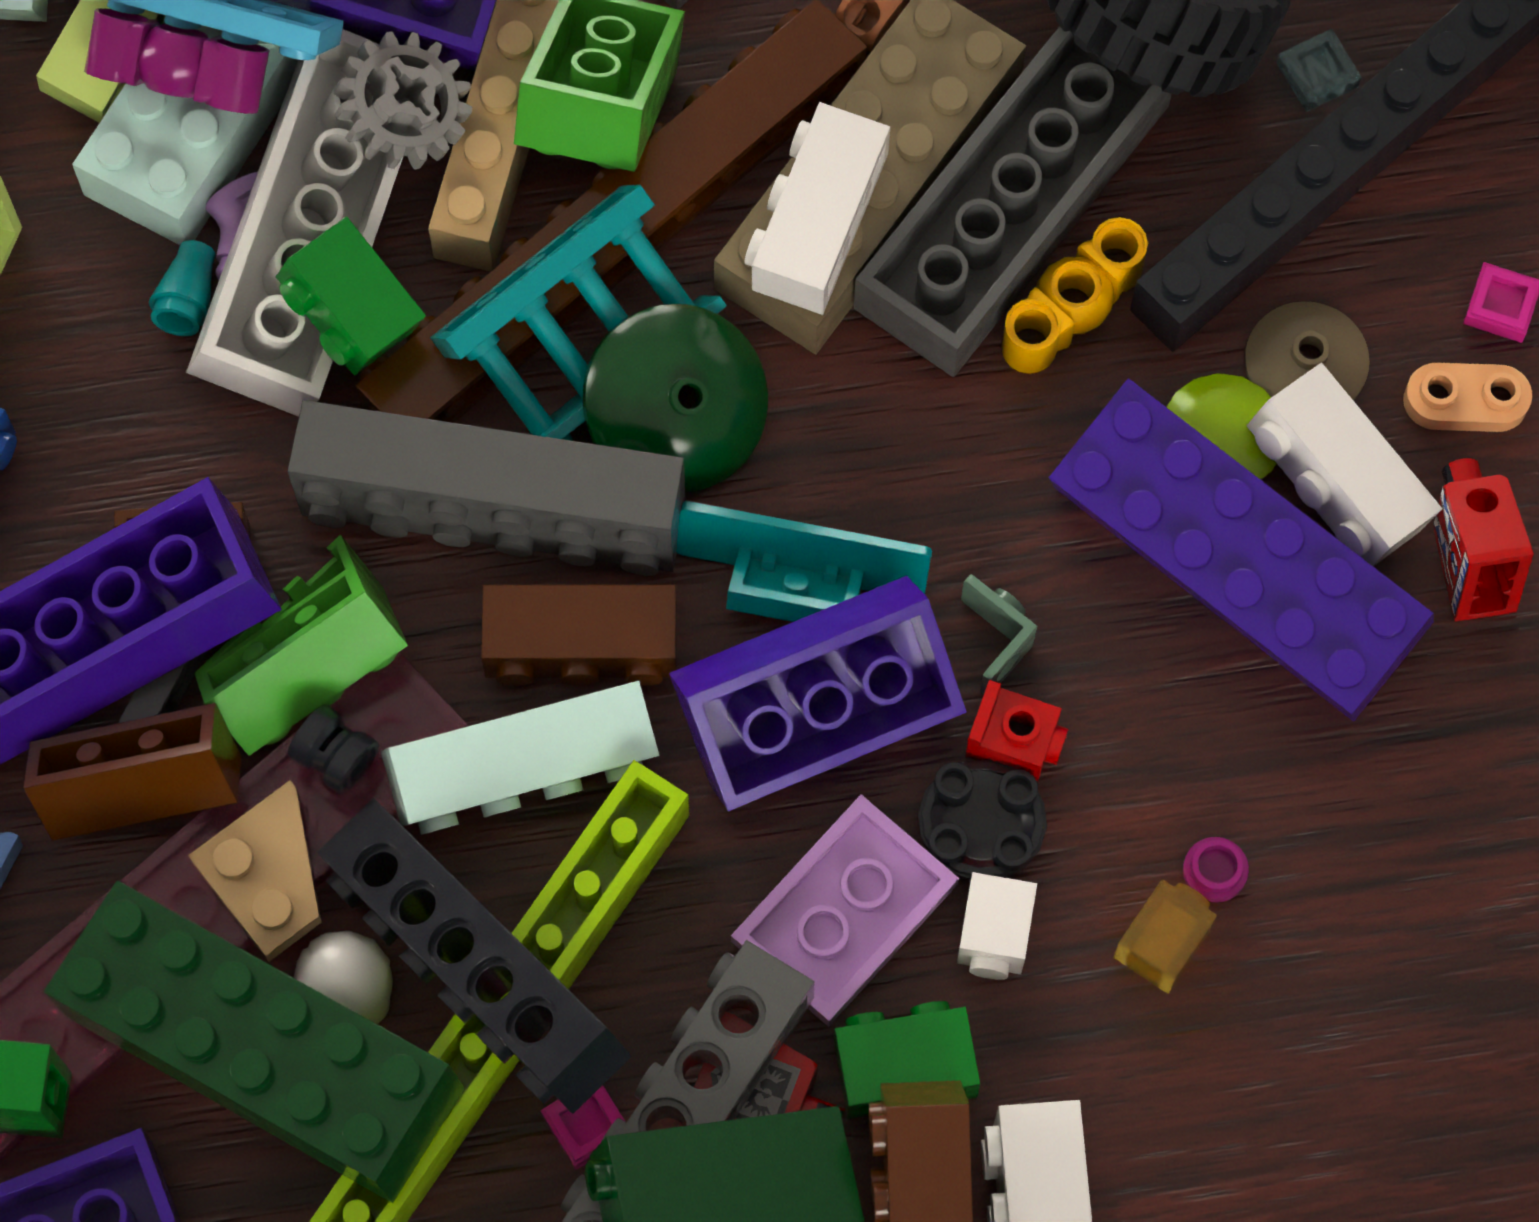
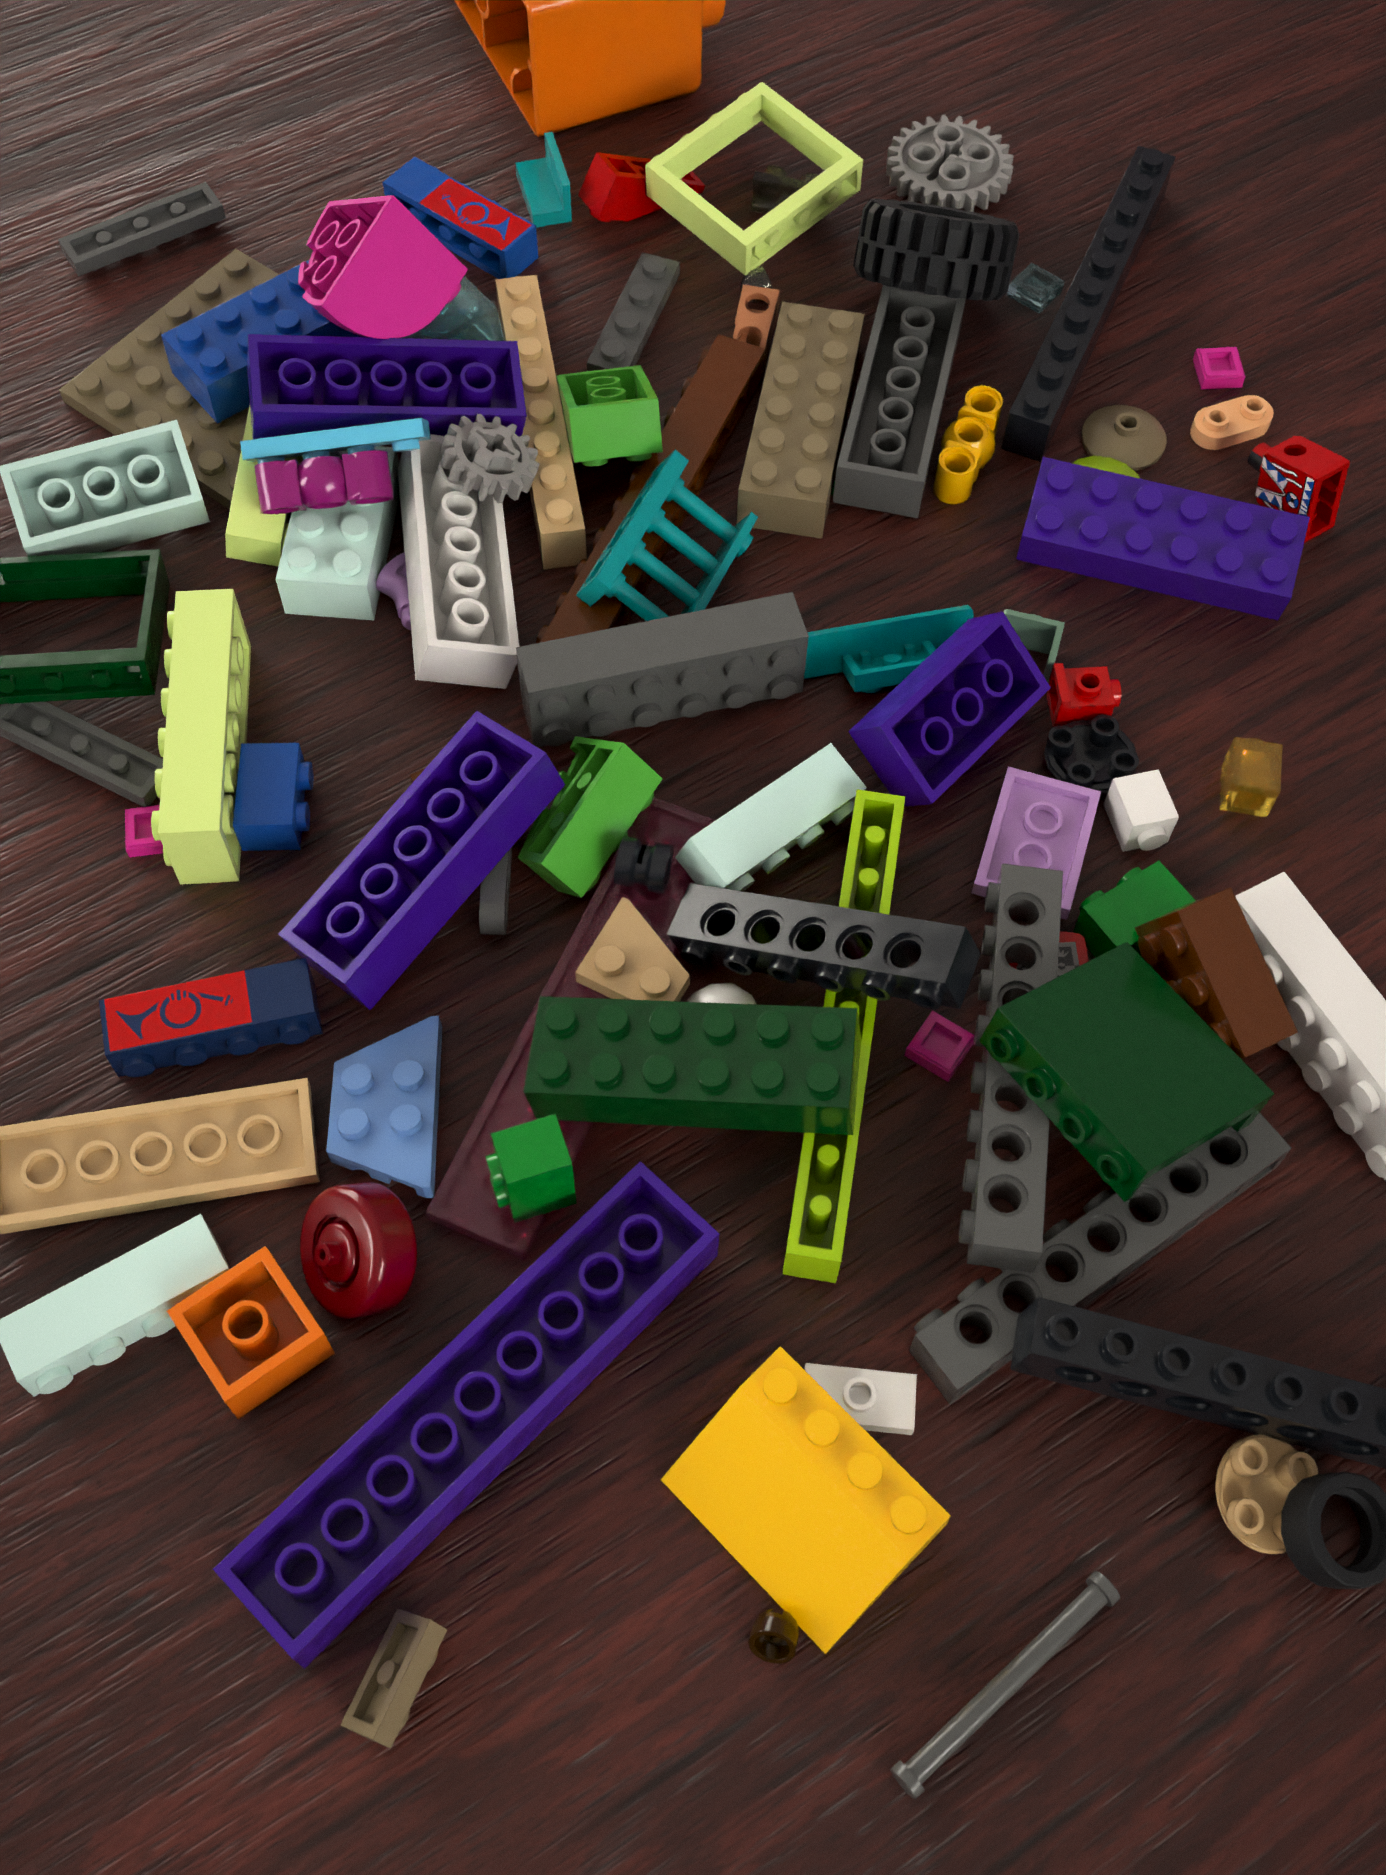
camera: 25 degrees left, 10 degrees down
reddish brown brick [23,703,242,841] -> none
teal cone [149,240,216,336] -> none
green brick [275,216,426,376] -> none
reddish brown brick [481,585,677,686] -> none
dark green dish [582,304,768,493] -> none
white brick [745,102,891,315] -> none
magenta plate [1183,837,1249,902] -> none
white brick [1246,362,1443,566] -> none

